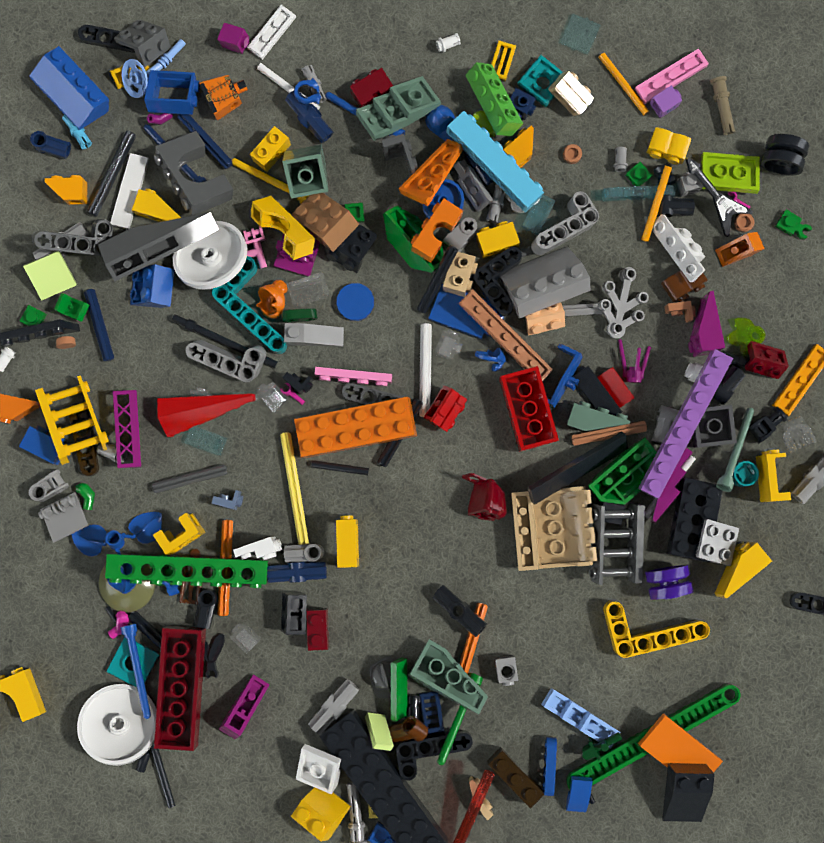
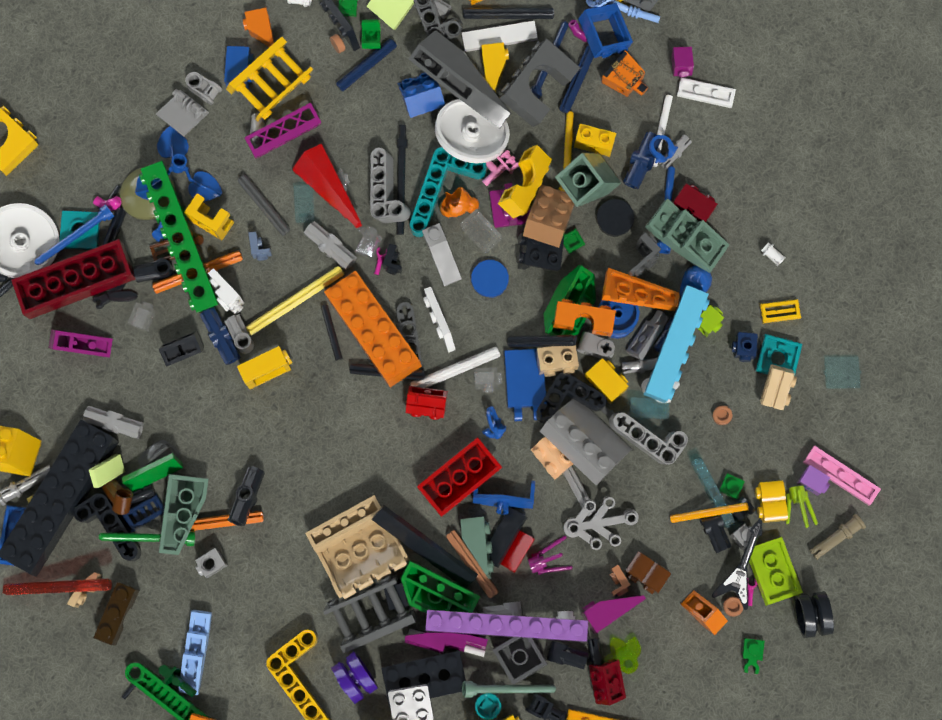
camera: 65 degrees right, 5 degrees down
dark brown beam [69,403,99,476] -> none
green arm [75,483,95,510] -> none
dark green beam [281,308,318,323] -> none
white plate [296,744,341,794] -> none
dark red brick [306,609,329,651] -> none
bright pink plate [315,367,392,387] -> none
nougat tile [458,289,553,381] -> none
dark red piece [462,473,507,521] -> none
bright green brick [465,62,523,136] -> none
light orange slope [503,126,534,168] -> none
blue beam [543,737,557,796] -> none
blue slope [566,776,593,812] -> none
light orange bar [599,53,649,116] -> none
light grey pin [613,147,628,172] -> none
white bracket [652,214,705,282] -> none
none -> light grey piece [304,221,357,270]
none -> white wing [423,287,455,353]
none -> black tile [596,199,634,237]
none -> lime plant [786,486,818,528]

